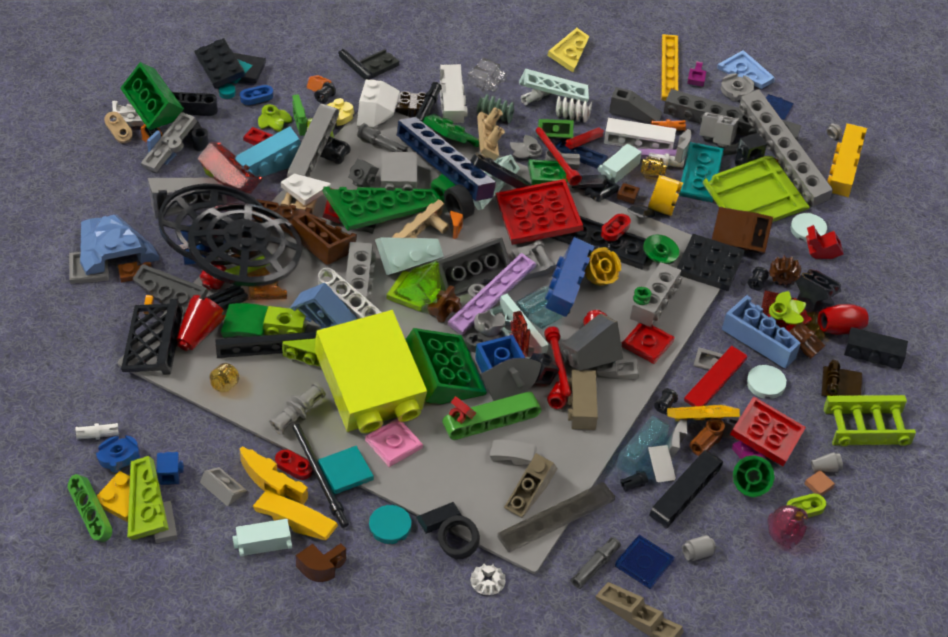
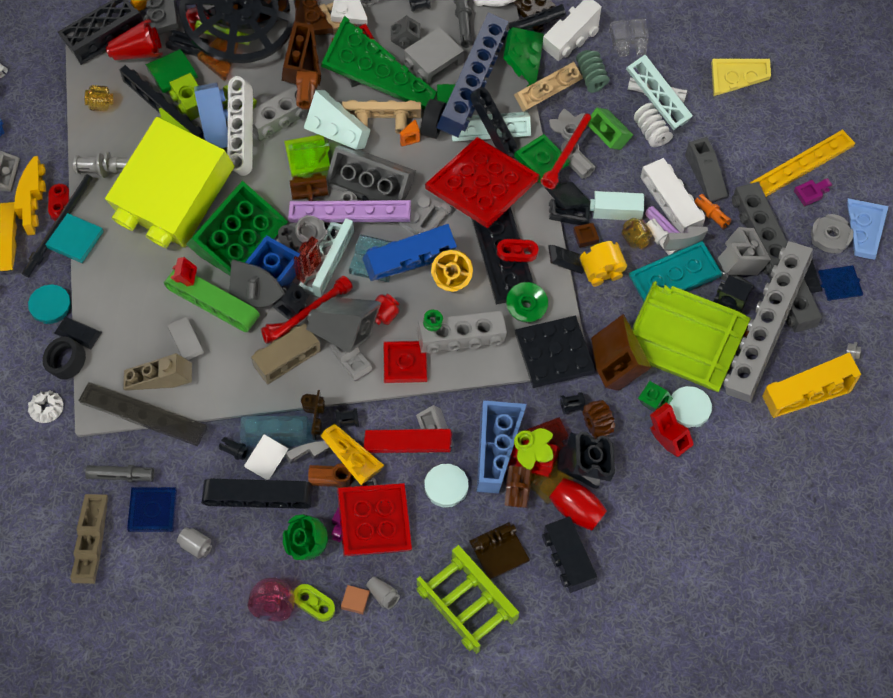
camera: 55 degrees right, 15 degrees up
bright pink tile [365,418,423,467] -> none
dark blue tile [555,138,608,169] -> none
red axle [565,127,604,149] -> none
none -> dark orange piece [296,71,318,110]
none -> dark brown hinge [301,390,325,440]
none -> green brick [638,381,673,412]

